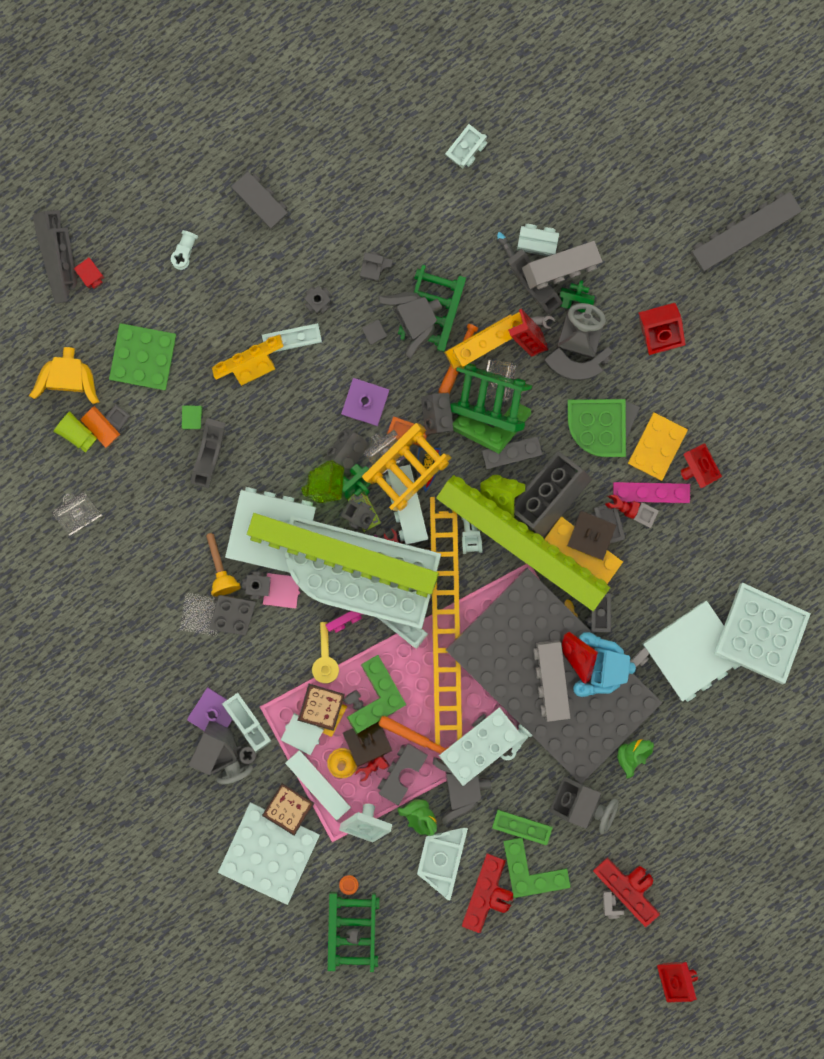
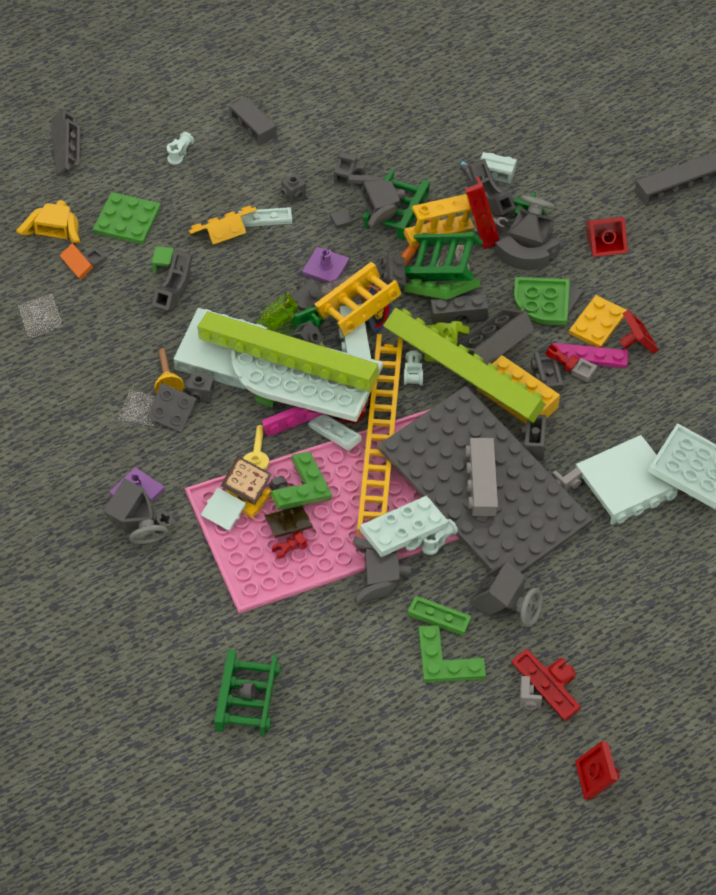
camera: 10 degrees right, 35 degrees down
lime plant [53,411,97,453] -> none
red brick [74,258,105,289] -> none
light aqua plate [218,802,320,905] -> none
light aqua slope [222,693,271,753] -> none
piece [262,783,314,836] -> none
bright pink piece [263,573,300,608] -> none
light aqua tile [285,750,351,821] -> none
yellow piece [327,748,357,778] -> none
light aqua tile [339,804,392,842] -> none
orange plate [339,875,358,895] -> none
dark grey arch [377,743,428,806] -> none
orange piece [379,716,449,754] -> none
bright green hair [397,799,437,836] -> none
light aqua wing [417,827,468,900] -> none
light aqua bracket [445,124,487,169] -> none
red plate [462,854,513,933] -> none
light grey brick [522,241,602,290] -> none
red wing [561,632,598,684] -> none
dark brown piece [567,511,616,561] -> none
medium azure torso [573,632,636,697] -> none
bright green hair [617,739,654,779] -> none

